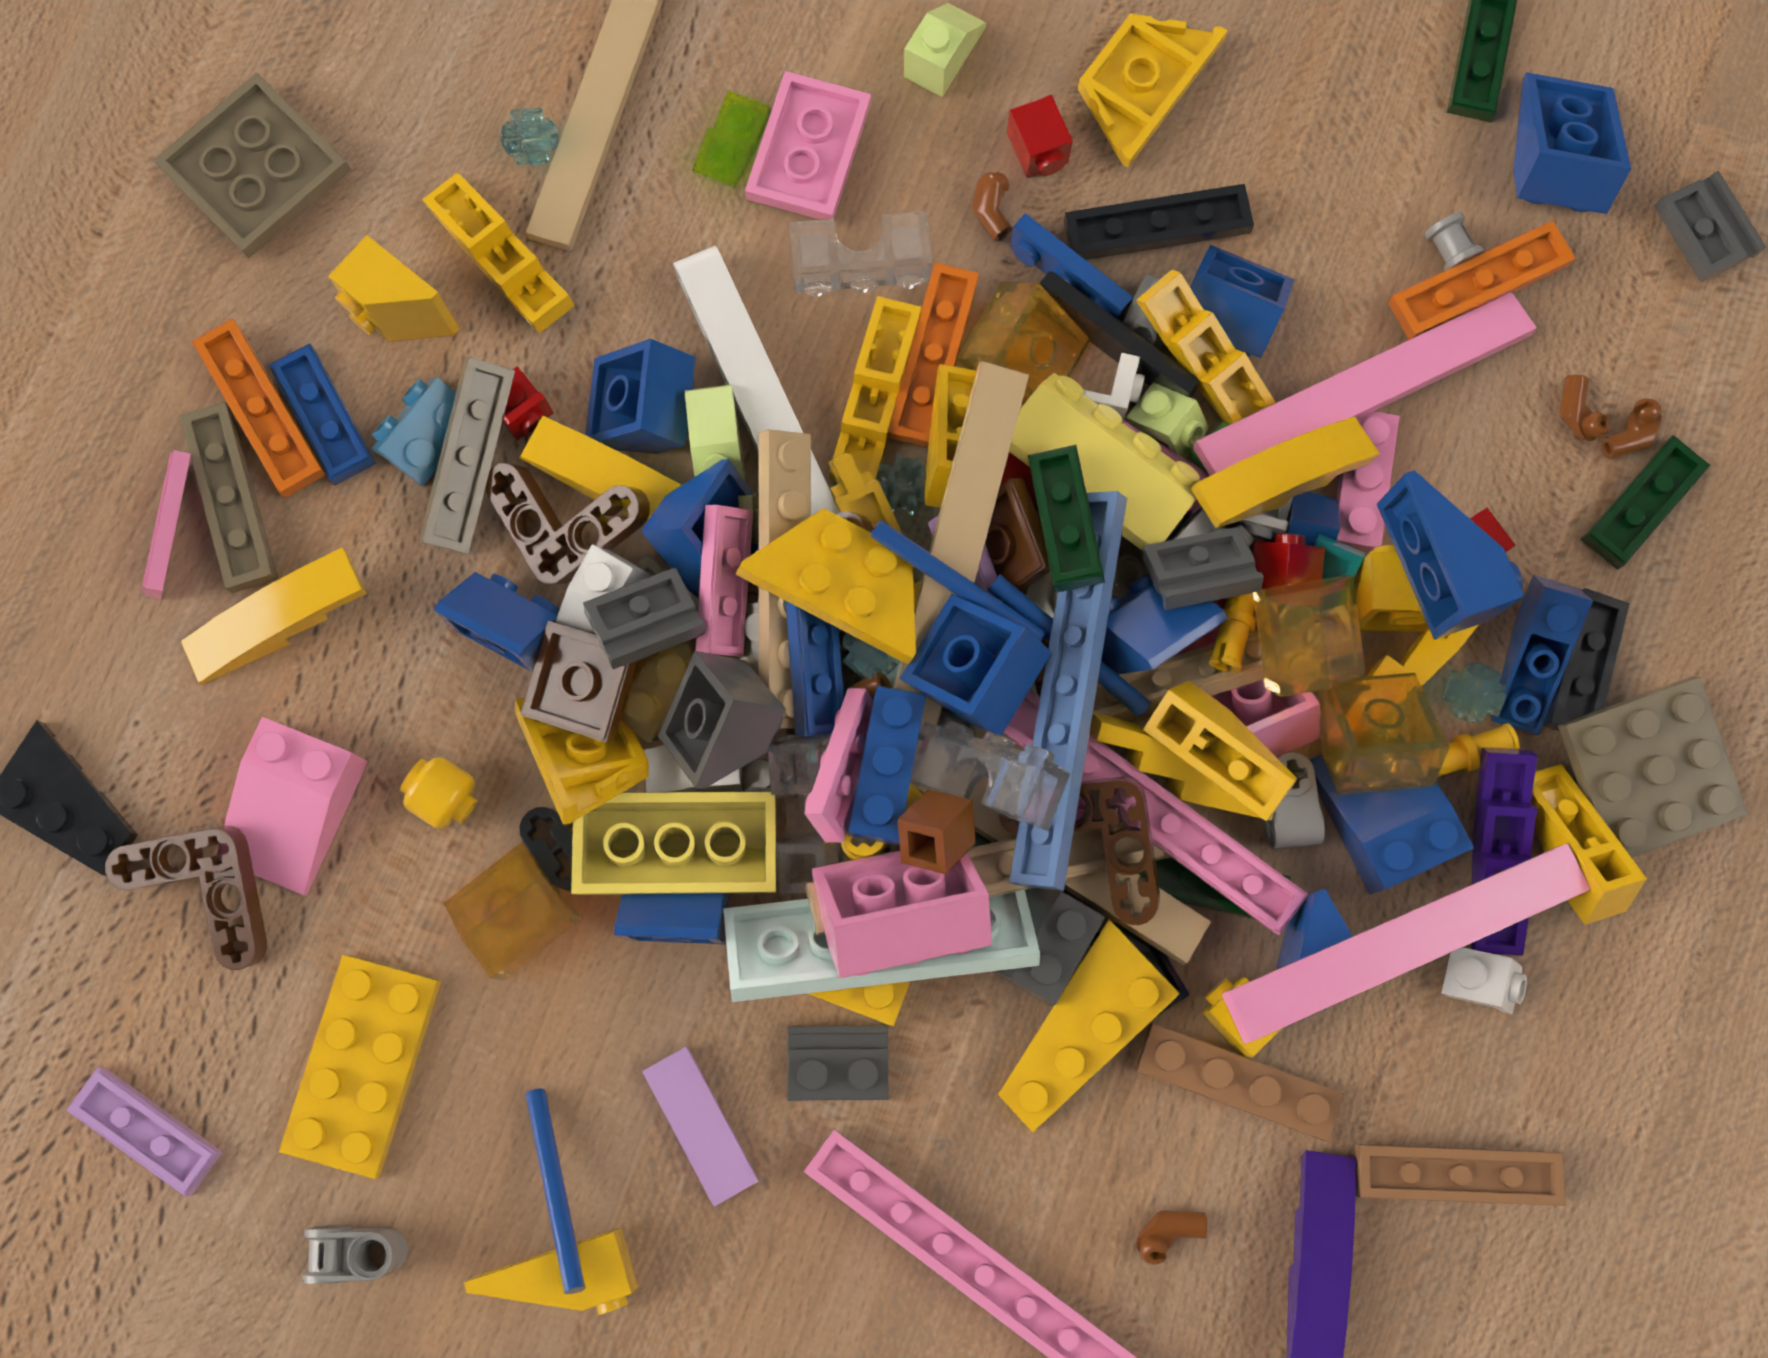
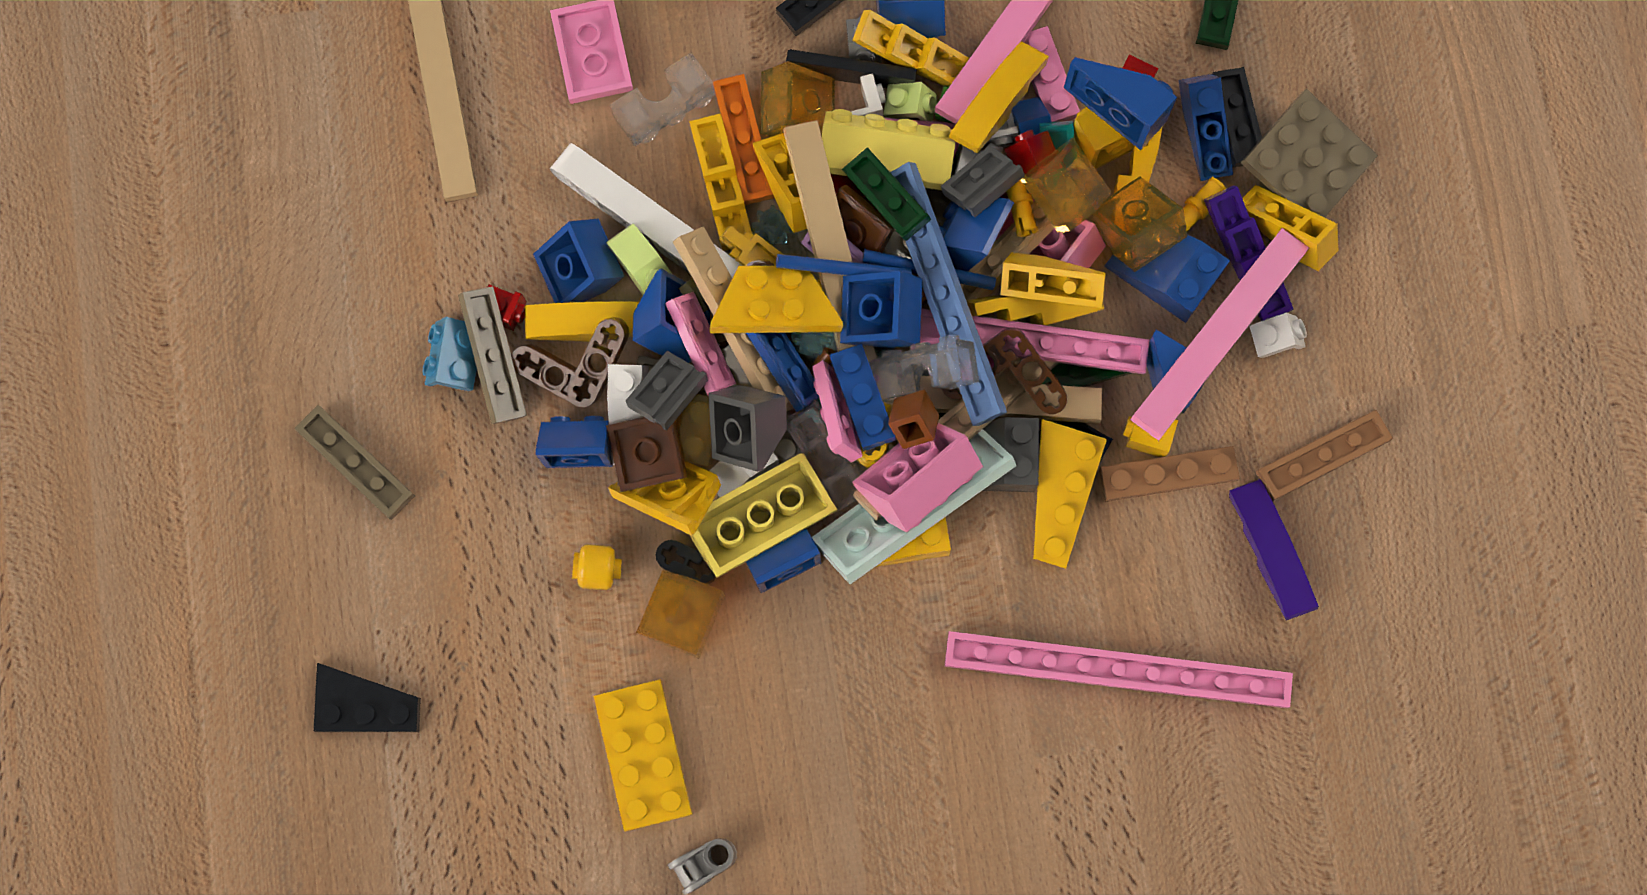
camera: 25 degrees left, 0 degrees up
lavender tile [66,1067,223,1197] -> none
reddish brown beam [105,826,267,970] -> none
bright pink tile [141,450,191,599] -> none
dark tan plate [154,73,351,258] -> none
yellow slope [181,547,367,685] -> none
orange plate [192,318,327,498] -> none
bright pink slope [217,717,368,896] -> none
blue tile [269,343,376,485] -> none
yellow slope [328,235,460,341] -> none
yellow slope [422,172,575,334] -> none
yellow slope [464,1227,638,1315] -> none
clear light blue gear [501,108,558,166] -> none
blue bar [525,1088,585,1294] -> none
lavender tile [642,1046,759,1207] -> none
clear neon green slope [692,90,772,188] -> none
dark grey plate [788,1025,889,1101] -> none
dark orange arm [972,172,1013,242] -> none
blue plate [1010,213,1133,322] -> none
dark orange arm [1136,1210,1207,1265] -> none
light grey piece [1264,752,1325,850] -> none
clear light blue gear [1443,662,1507,723] -> none

